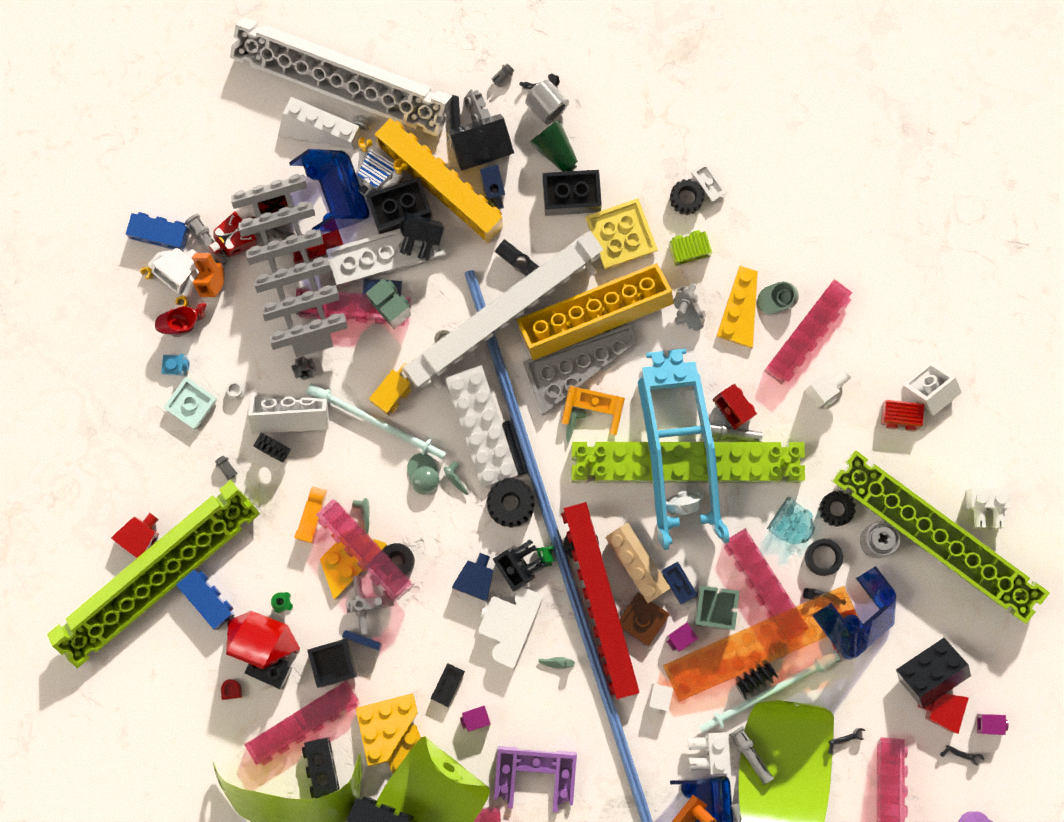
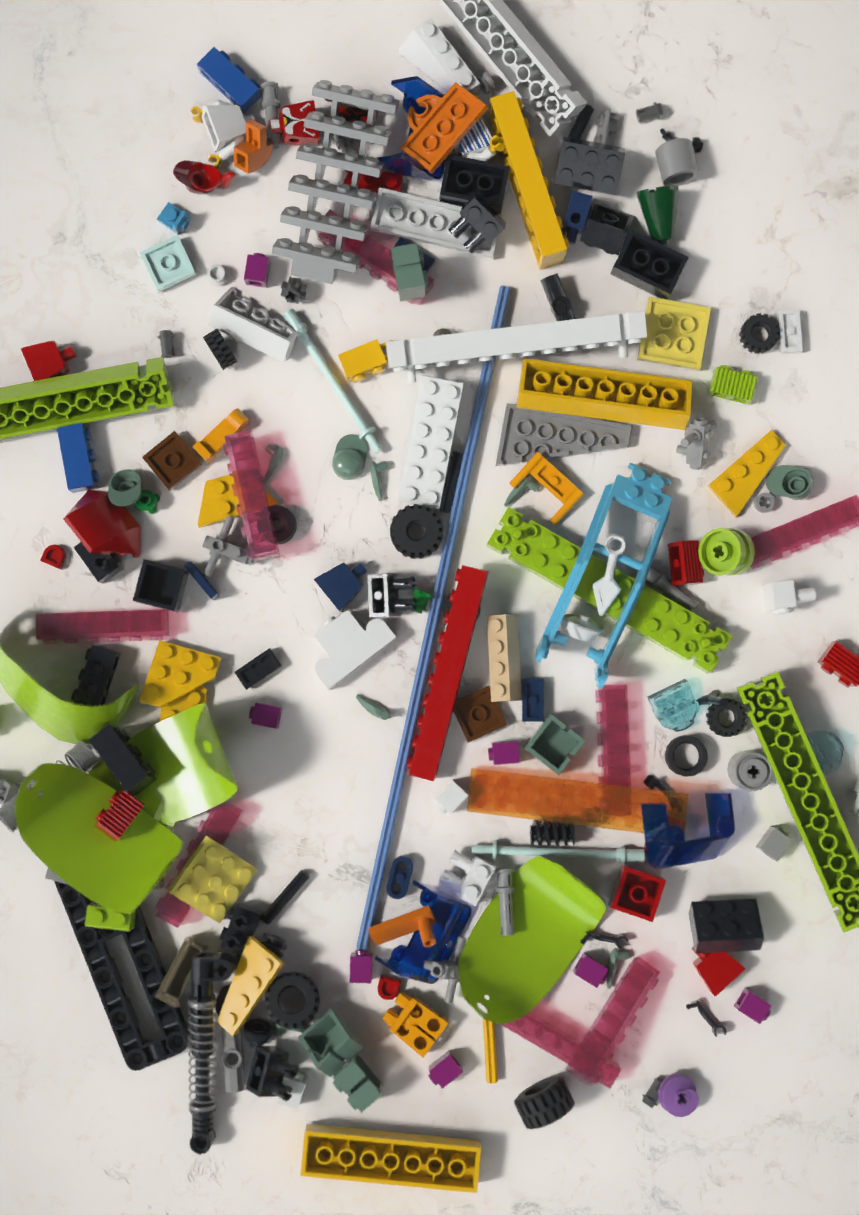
camera: 30 degrees right, 5 degrees up
medium lavender wedge [494,746,577,812] -> none
none -> sand green cap [108,469,142,506]
none -> reddish brown plate [142,431,202,491]
none -> magenta brick [244,253,271,288]
none -> dark blue plate [386,855,413,899]
none -> orange plate [400,82,488,174]
none -> magenta brick [573,952,609,988]
none -> black slope [580,202,634,256]
none -> white piece [592,534,625,616]
none -> sand green bar [607,948,629,989]
none -> red brick [608,864,666,922]
none -> black piece [694,690,727,707]
none -> lime wheel [698,528,755,576]
none -> light grey bush [754,493,775,513]
none -> light grey brick [755,826,793,862]
none -> clear light blue slope [806,731,844,776]

